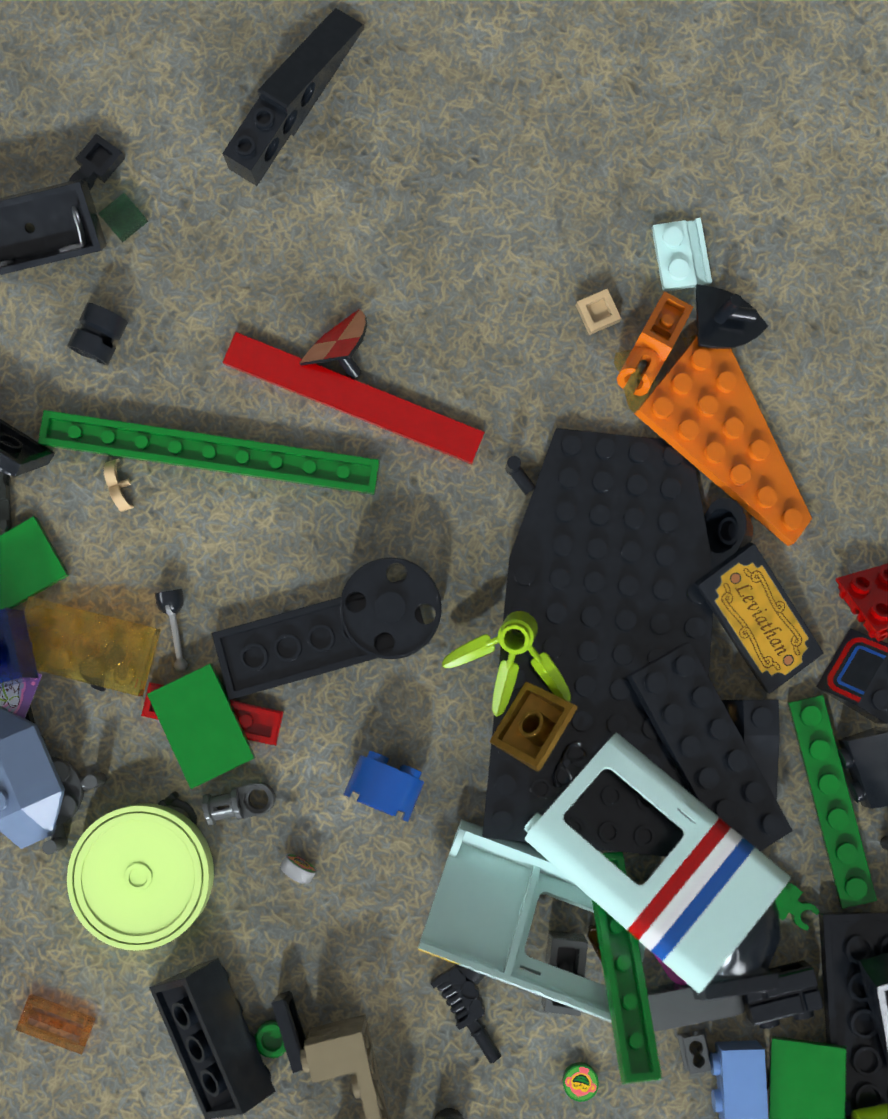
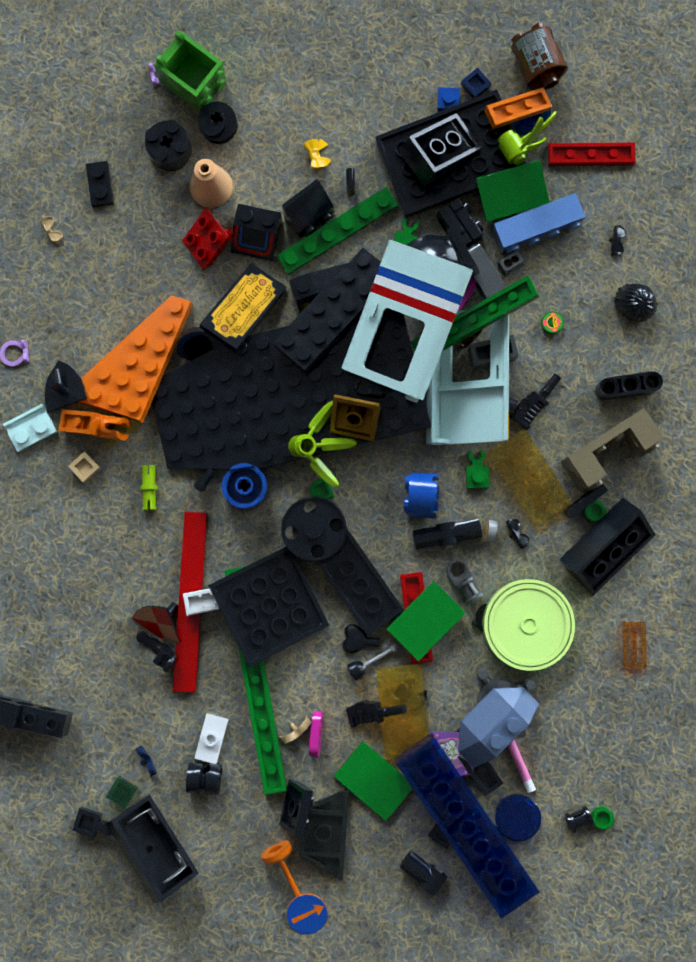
camera: 105 degrees left, 0 degrees up
none -> lavender piece [0,340,30,367]
none -> dark blue piece [135,745,157,777]
none -> black piece [136,631,177,673]
none -> lime pin [140,465,158,510]
none -> white plate [183,589,220,616]
none -> white plate [194,713,229,764]
none -> black plate [208,547,329,667]
none -> blue brick [222,463,269,510]
none -> dark pink tile [309,711,324,758]
none -> green tile [310,478,335,500]
none -> black rock [342,624,380,654]
none -> black piece [346,699,407,728]
none -> black piece [413,518,482,550]
none -> green plate [465,450,489,489]
none -> clear yellow tile [487,429,573,527]
none -> black piece [506,519,529,549]

